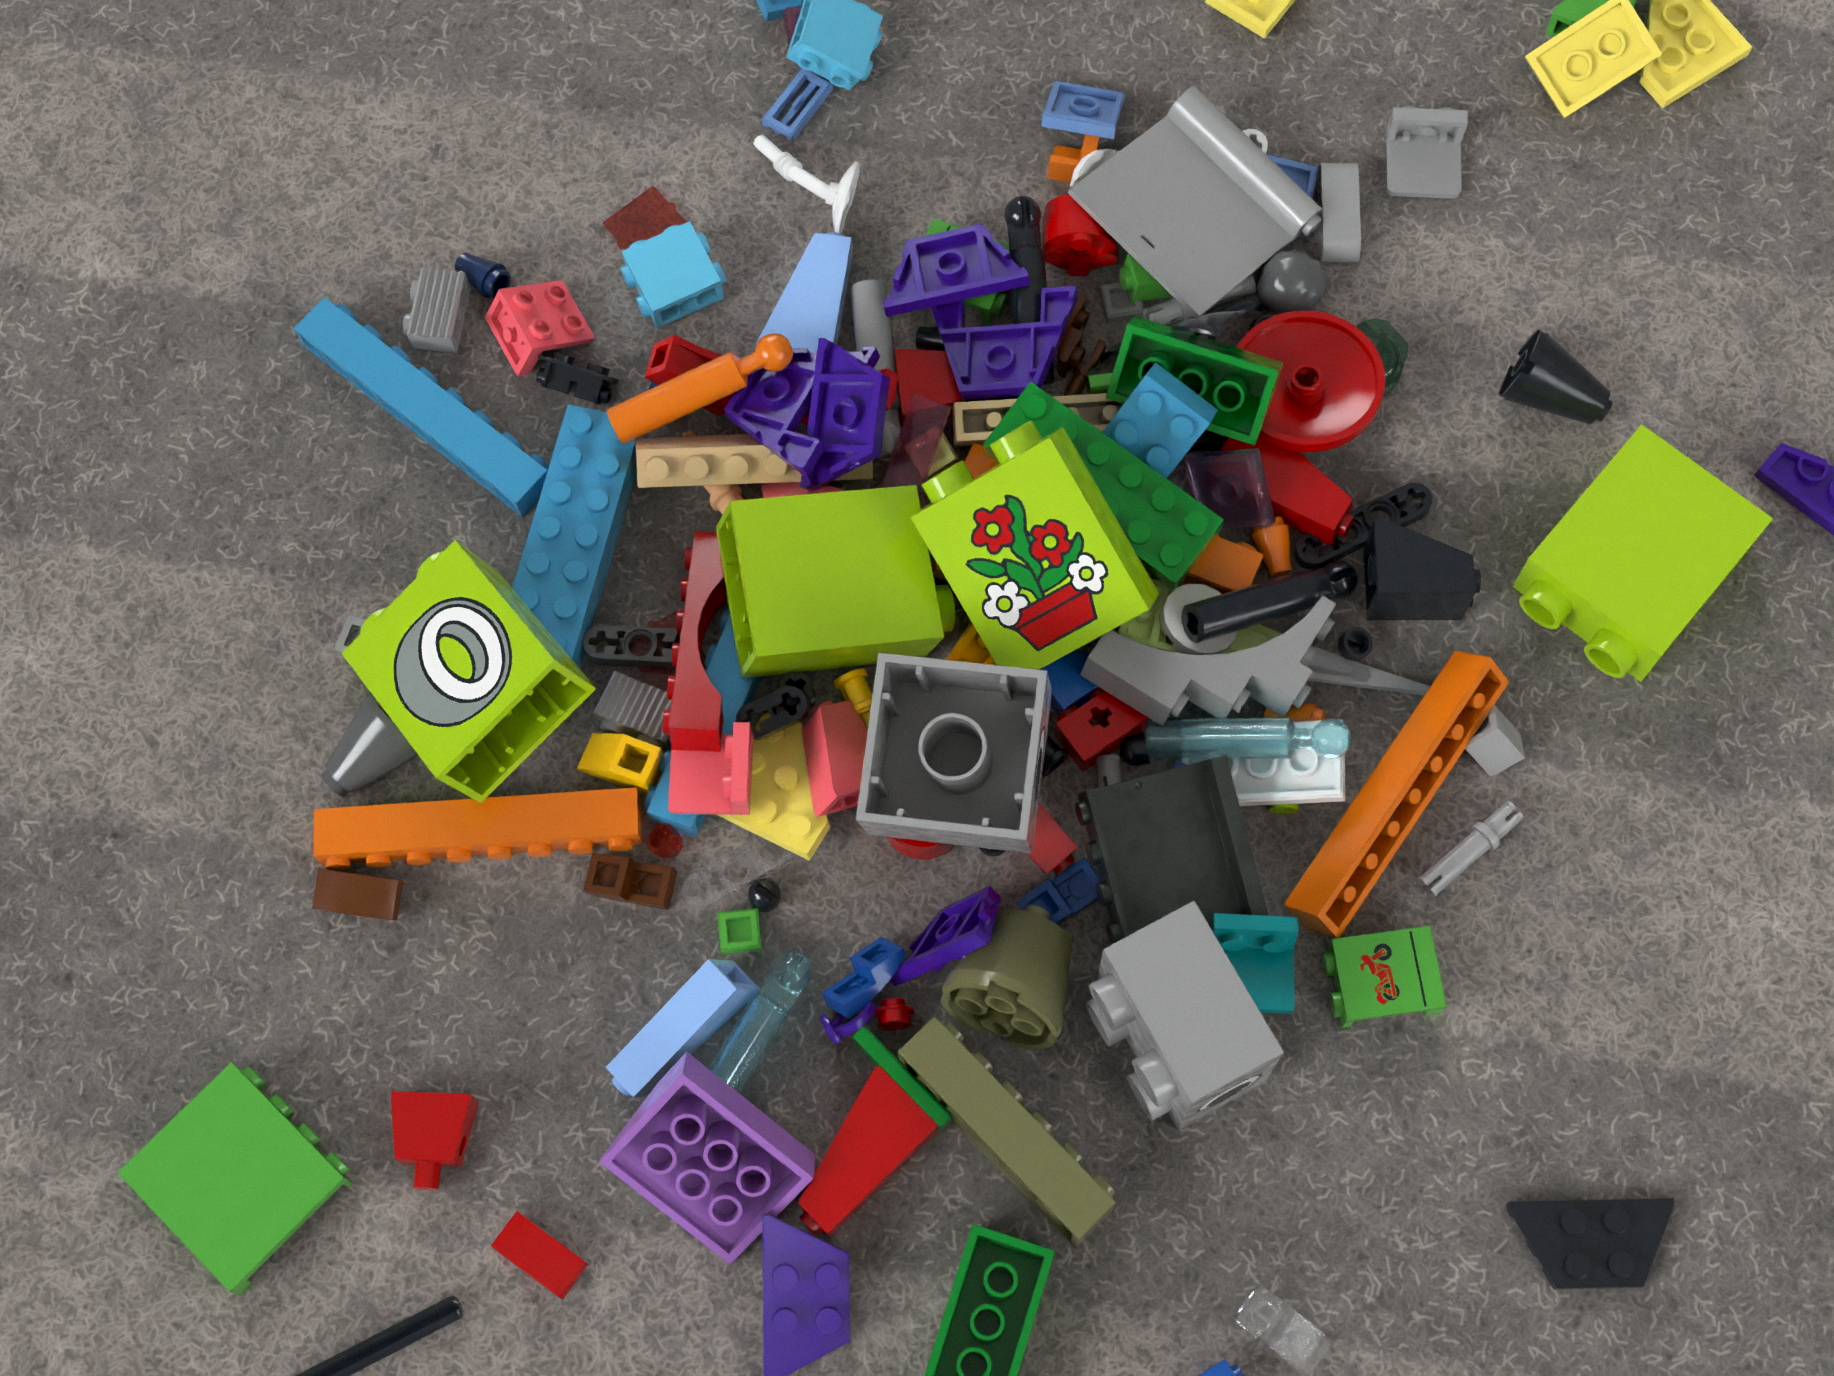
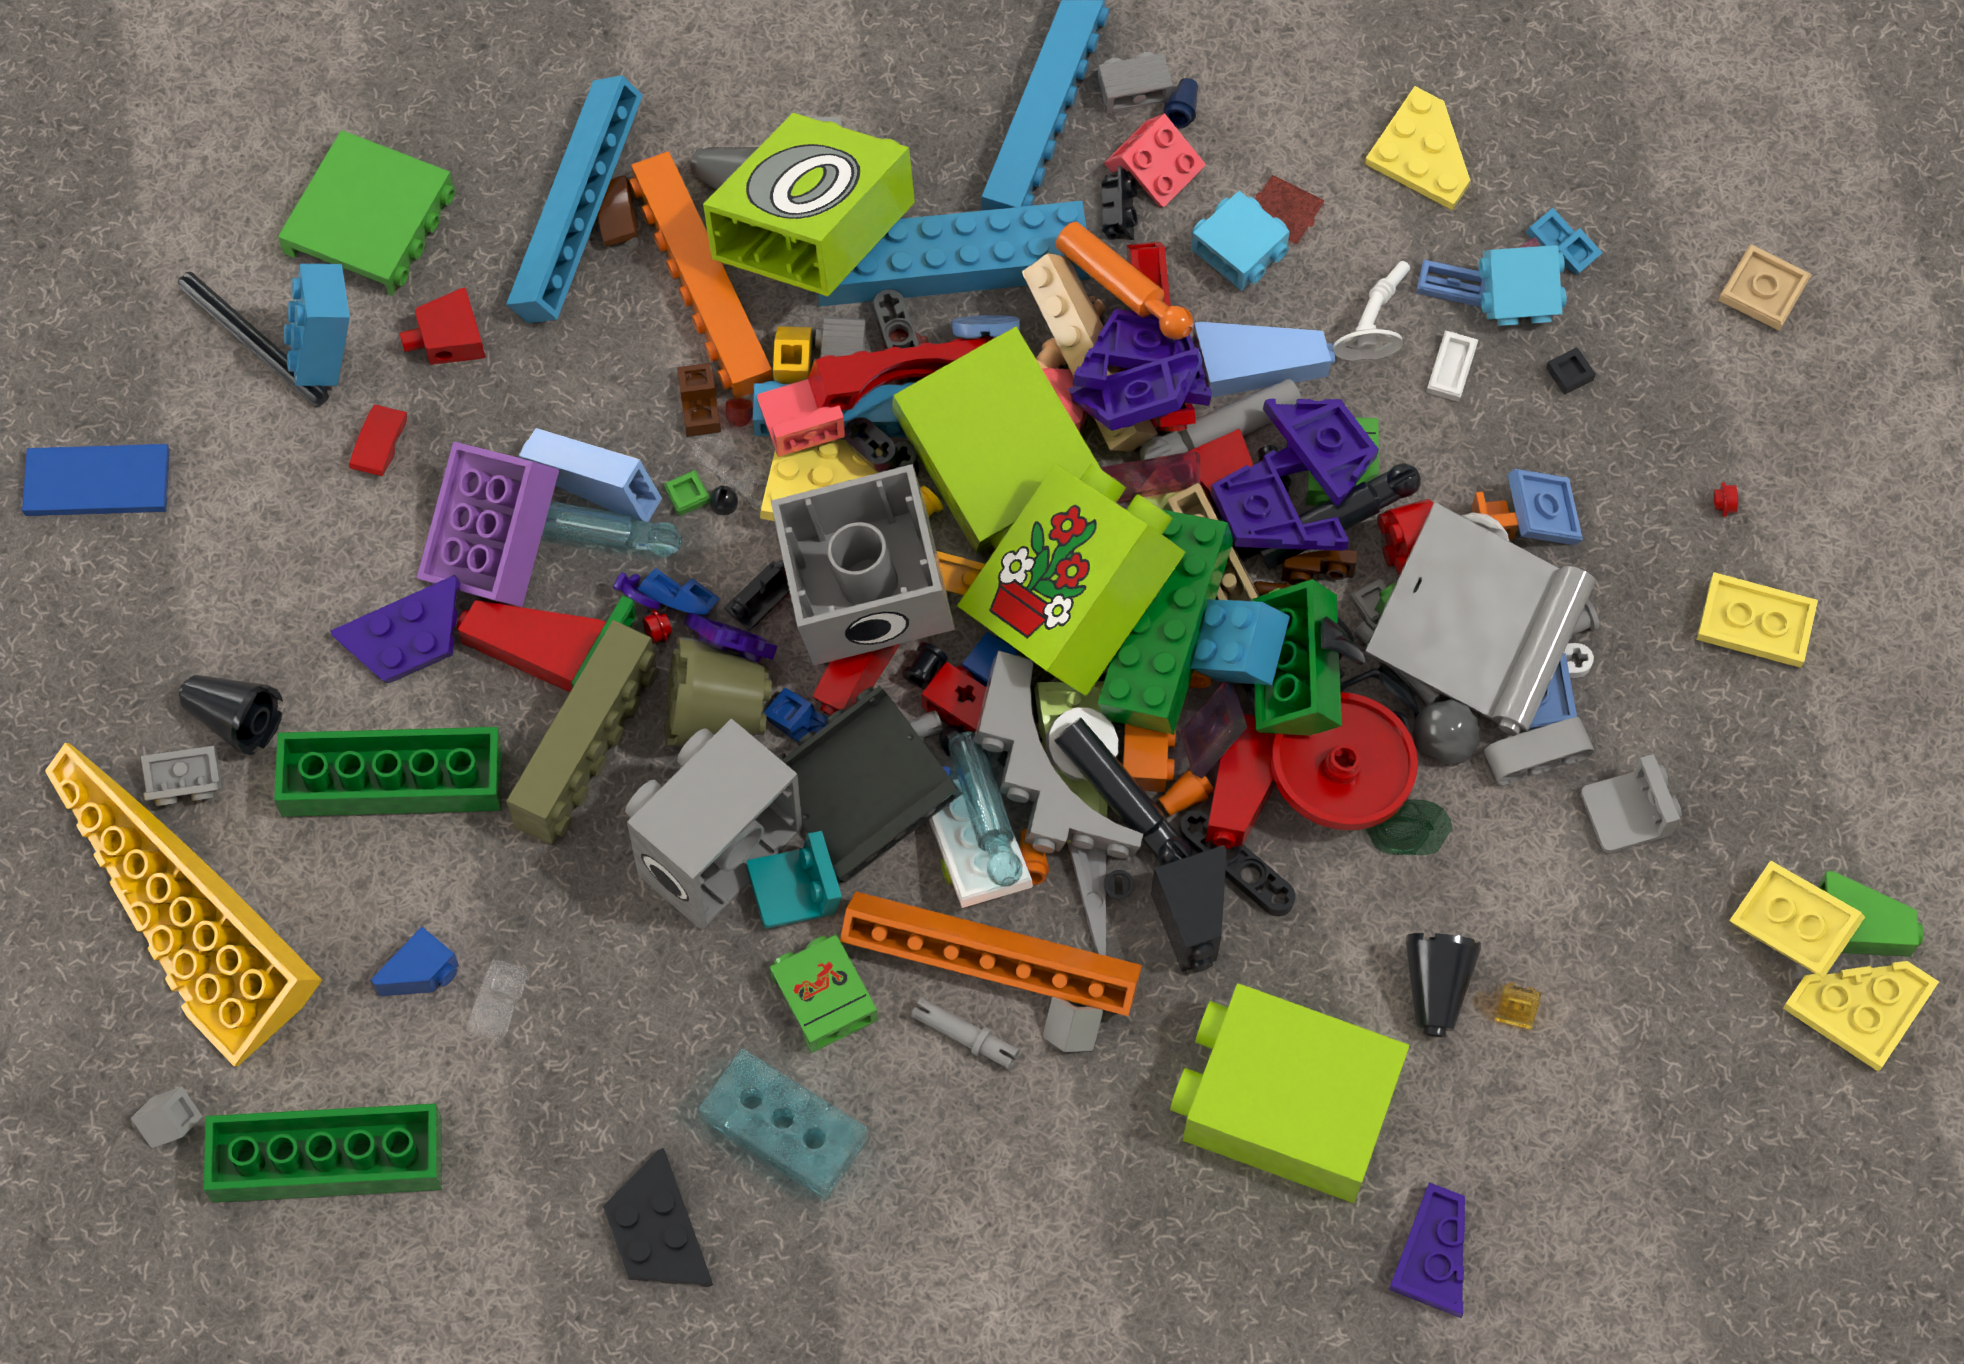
camera: 65 degrees right, 5 degrees down
none -> dark azure brick [284,264,350,386]
none -> dark azure brick [506,75,643,323]
none -> clear light blue brick [698,1048,868,1201]
none -> black hinge [724,560,790,631]
none -> medium blue tile [951,315,1020,338]
none -> light yellow plate [1365,86,1470,210]
none -> white tile [1426,330,1478,402]
none -> clear yellow tile [1495,982,1541,1030]
none -> black plate [1546,348,1596,395]

